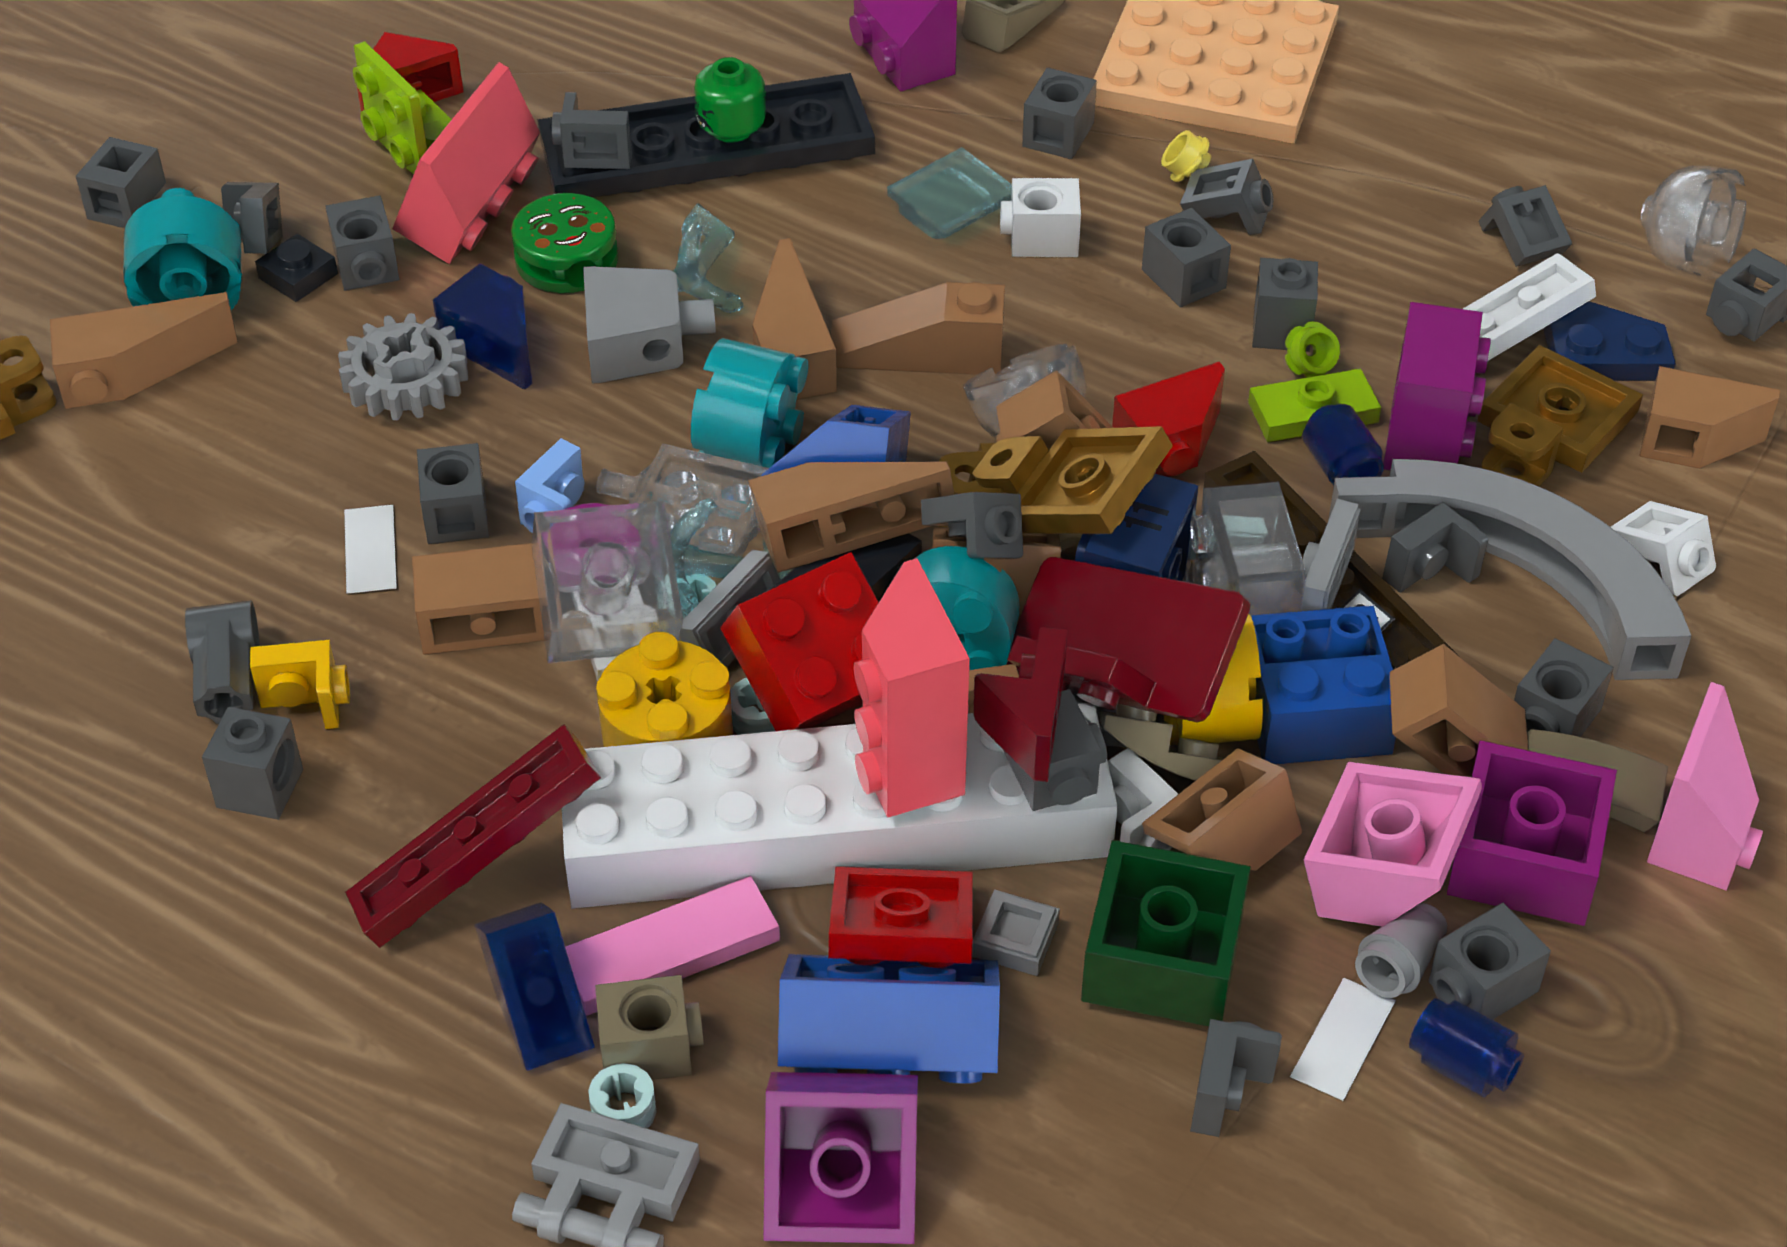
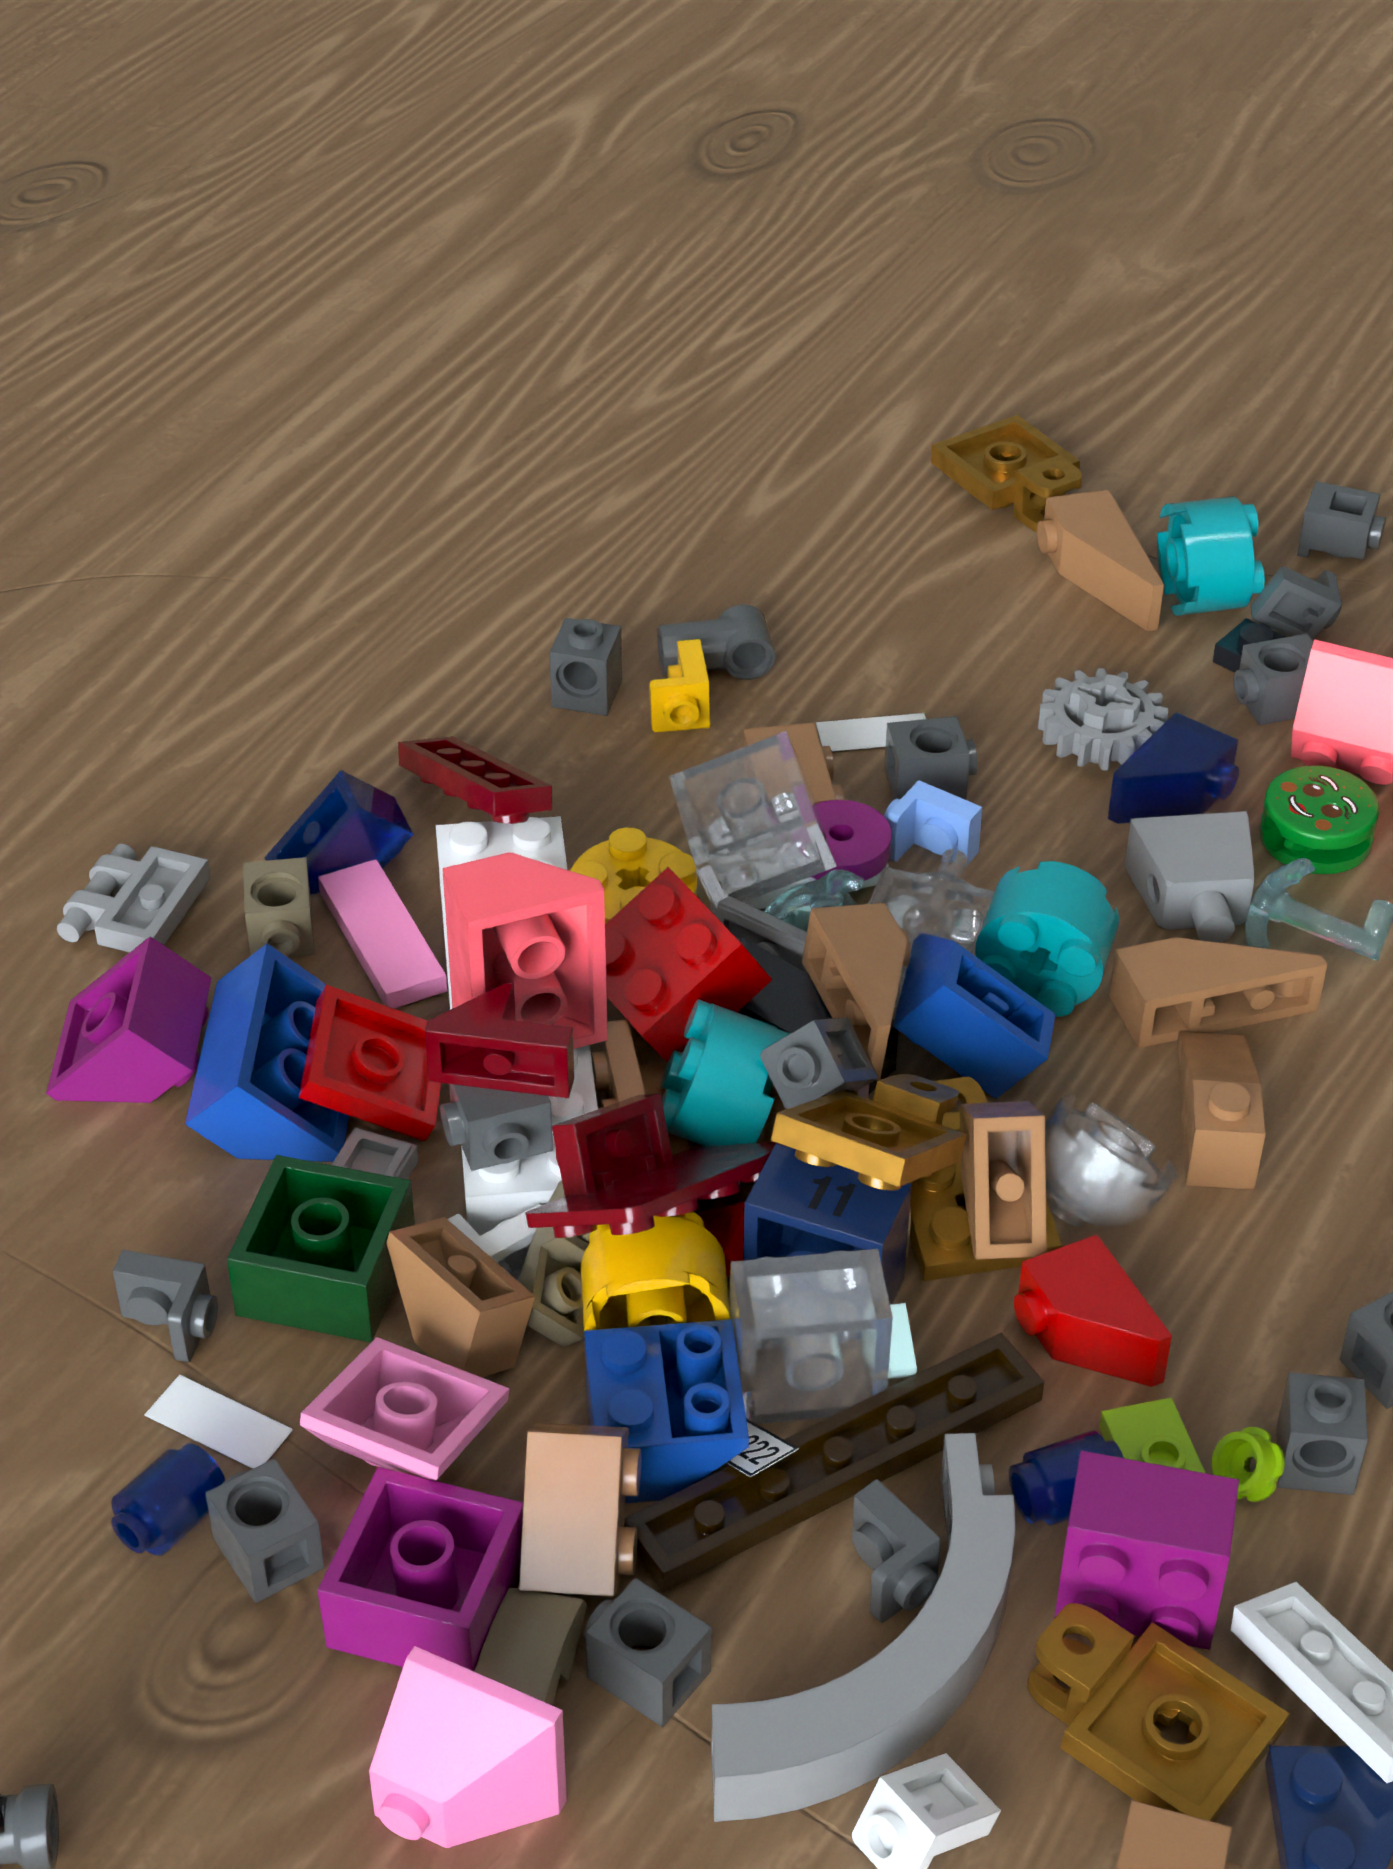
camera: 90 degrees right, 5 degrees down
light aqua bush [588,1063,656,1129] -> none
light grey plate [1299,498,1361,611] -> none
light grey cone [1355,903,1447,998] -> none

